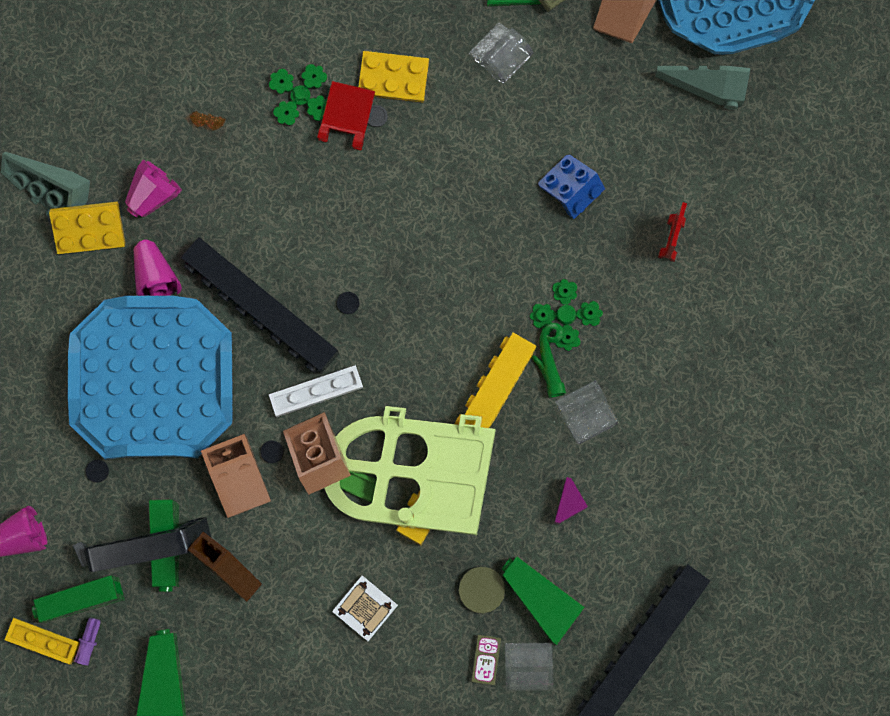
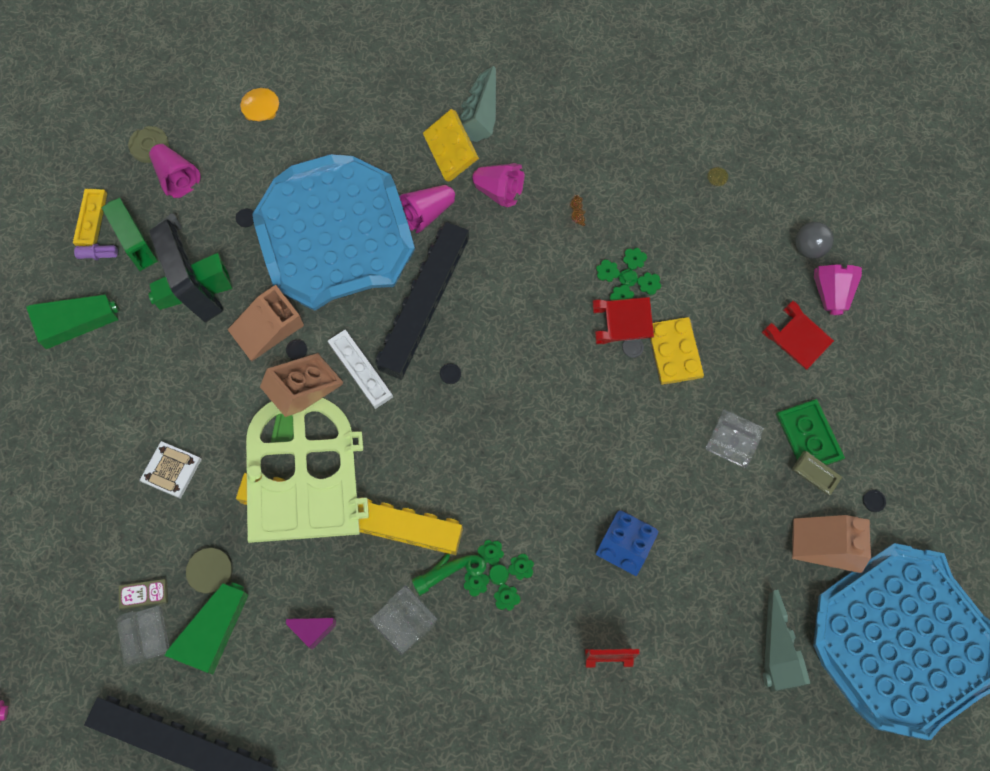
camera: 75 degrees right, 10 degrees down
reddish brown slope [188,532,262,602] -> none

